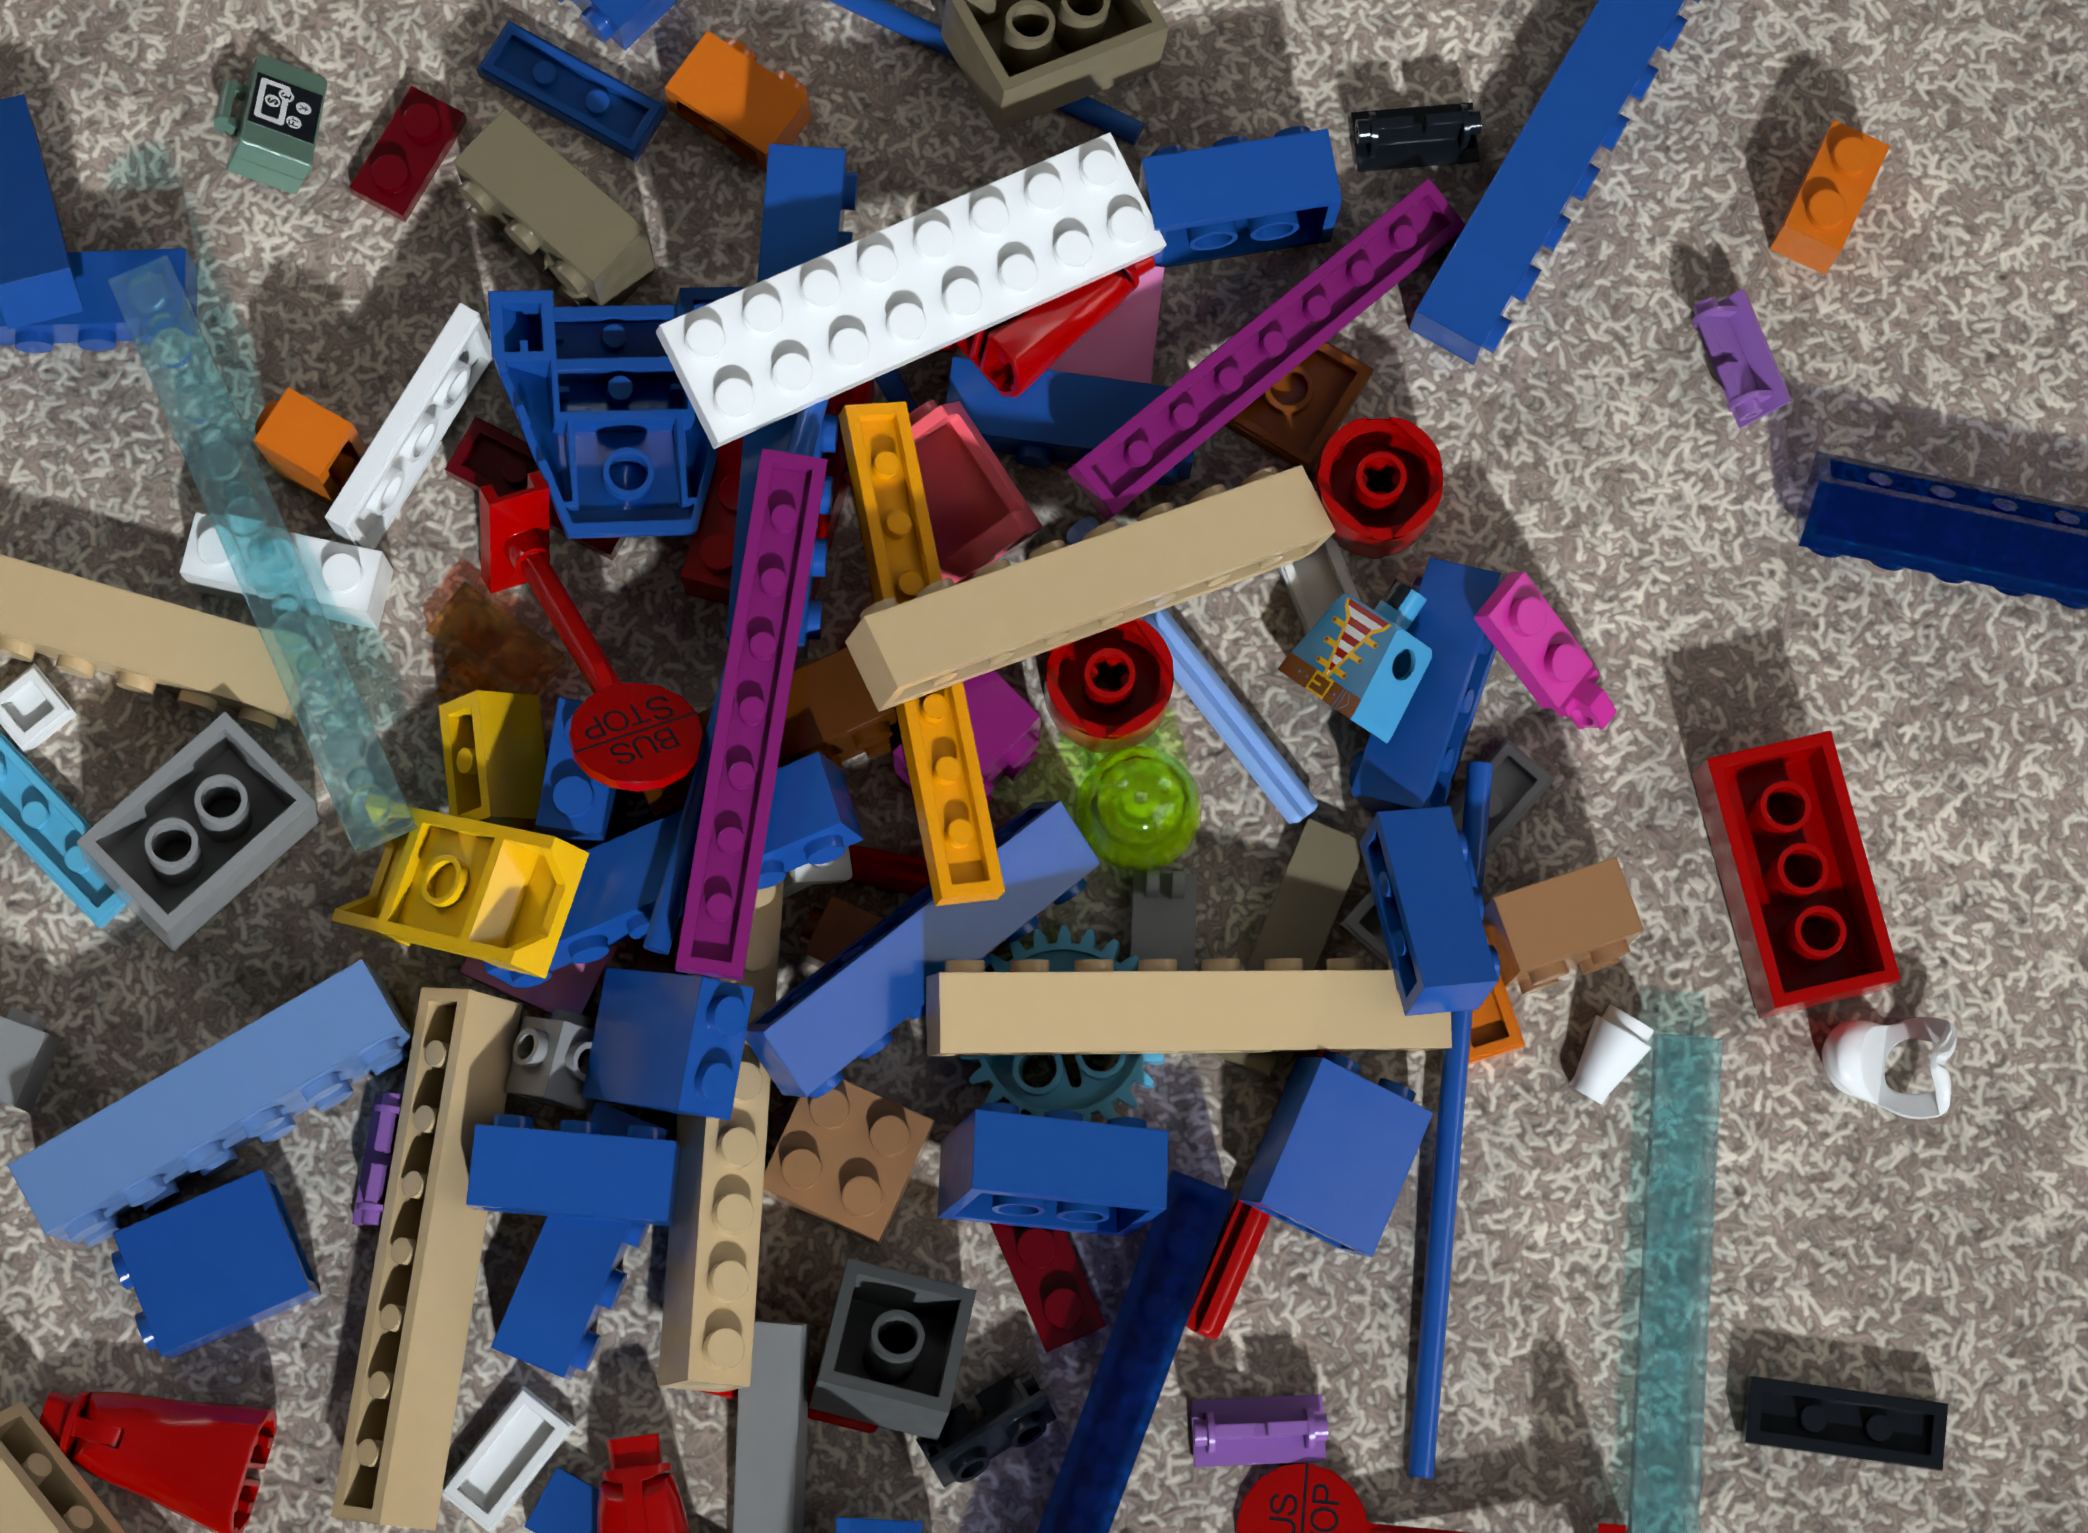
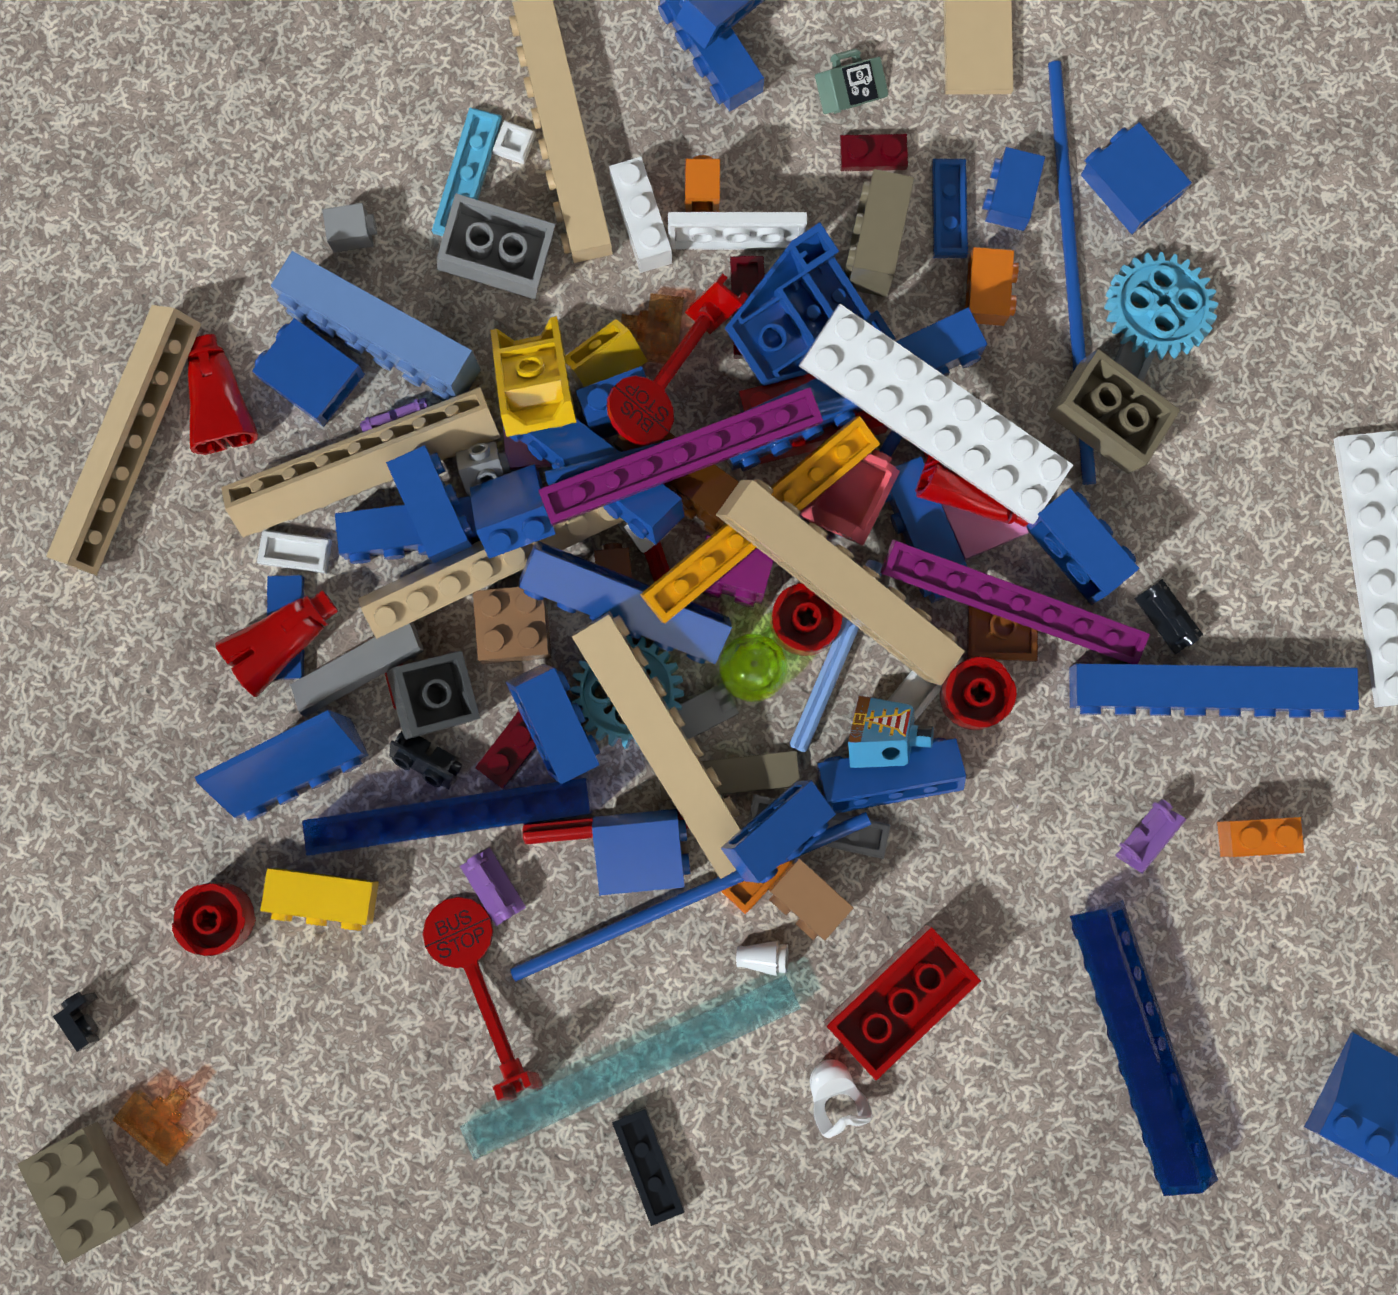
camera: 65 degrees right, 5 degrees up
clear light blue plate [108,255,418,854] -> none
dark pink hinge [1474,571,1617,730] -> none

